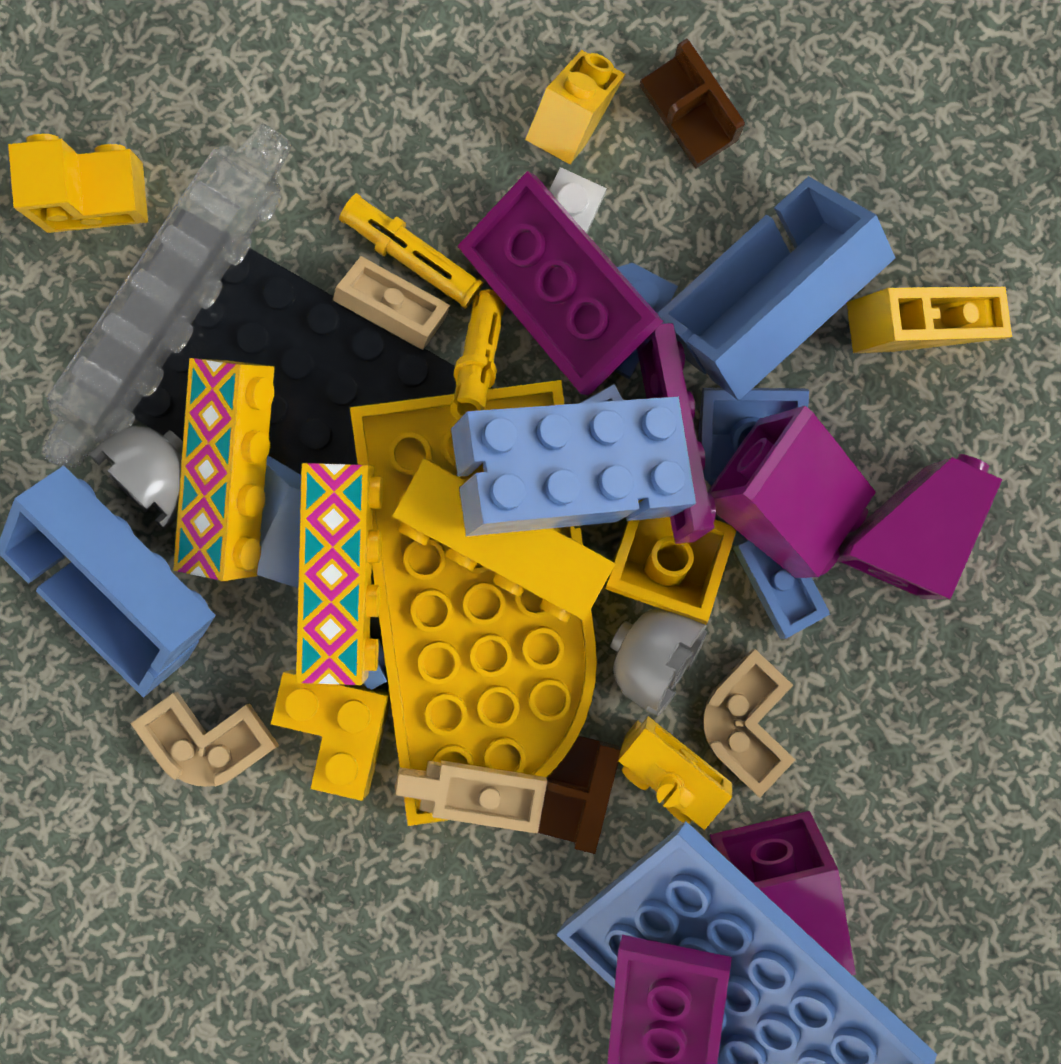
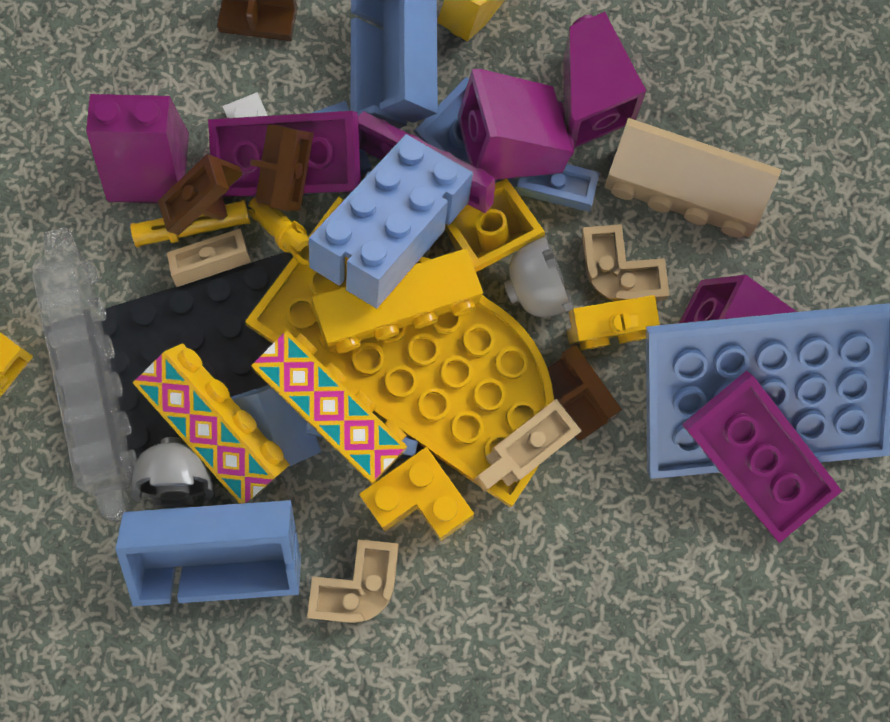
camera: 55 degrees left, 10 degrees down
yellow slope [525,50,625,164] -> none
none -> magenta slope [86,94,189,203]
none -> reddish brown panel [158,154,243,235]
none -> reddish brown panel [250,124,314,211]
none -> tan slope [604,118,782,238]

